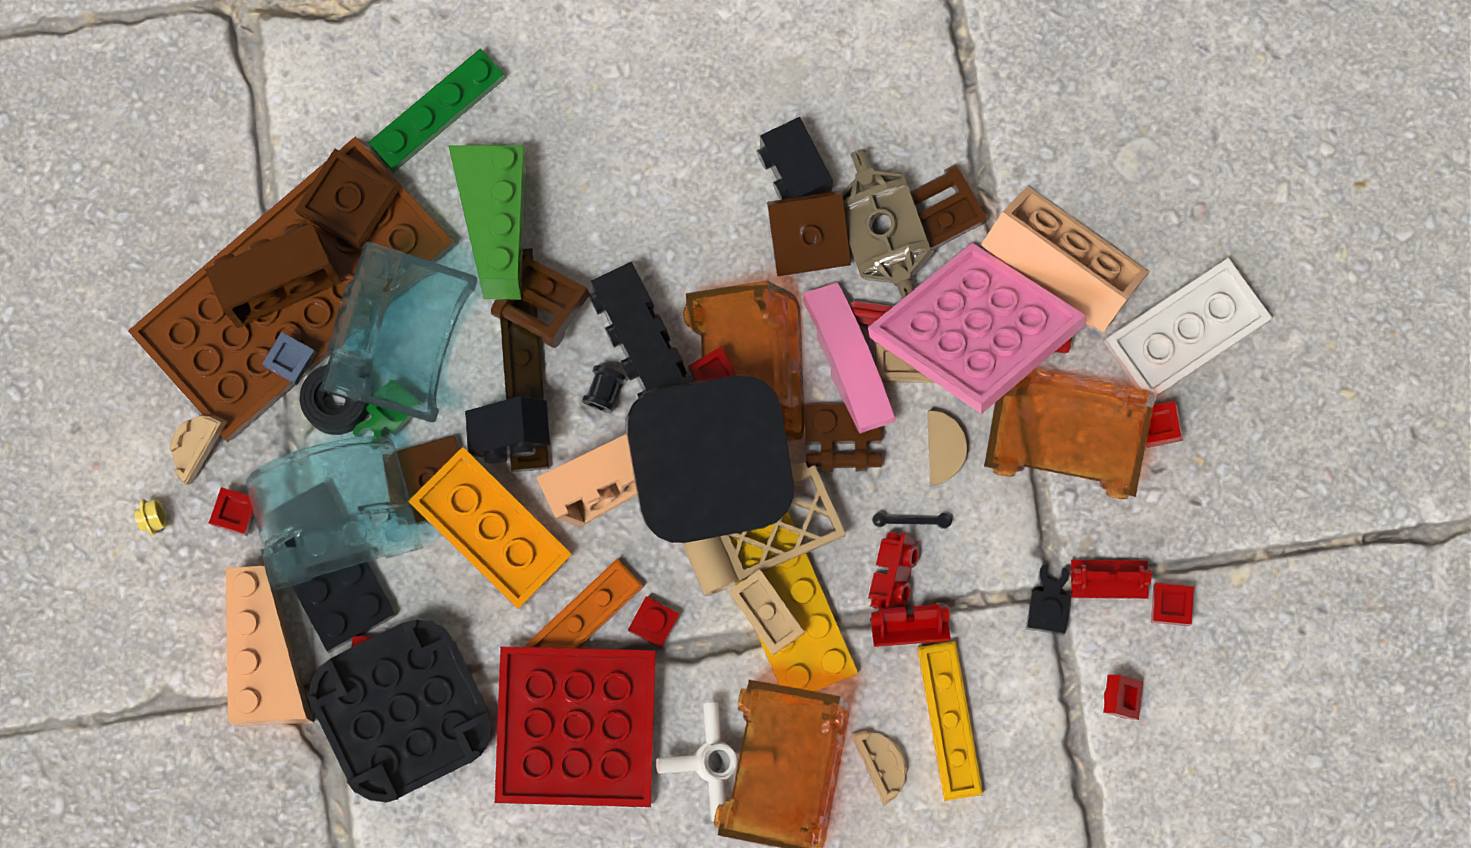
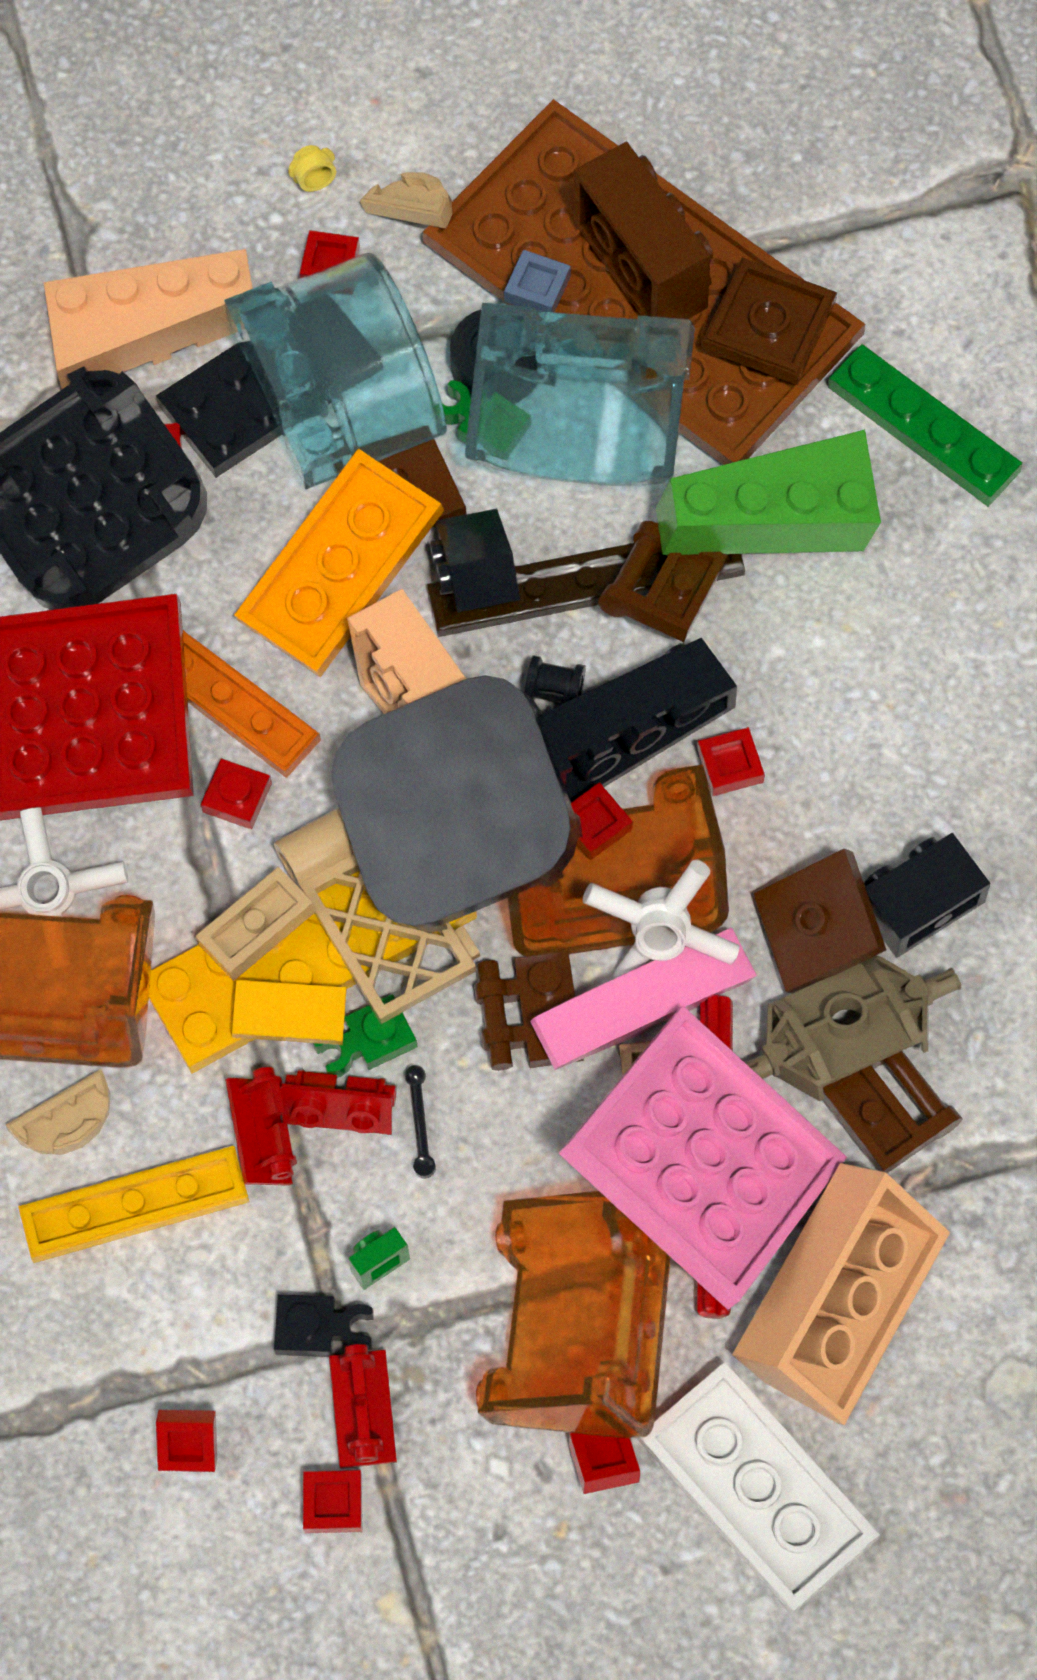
camera: 85 degrees right, 10 degrees down
tan tile [927,410,967,487] -> none
none -> yellow tile [232,980,347,1045]
none -> green plate [313,994,418,1078]
none -> green plate [348,1227,410,1290]
none -> white bar [583,860,740,978]
none -> red plate [697,727,765,797]

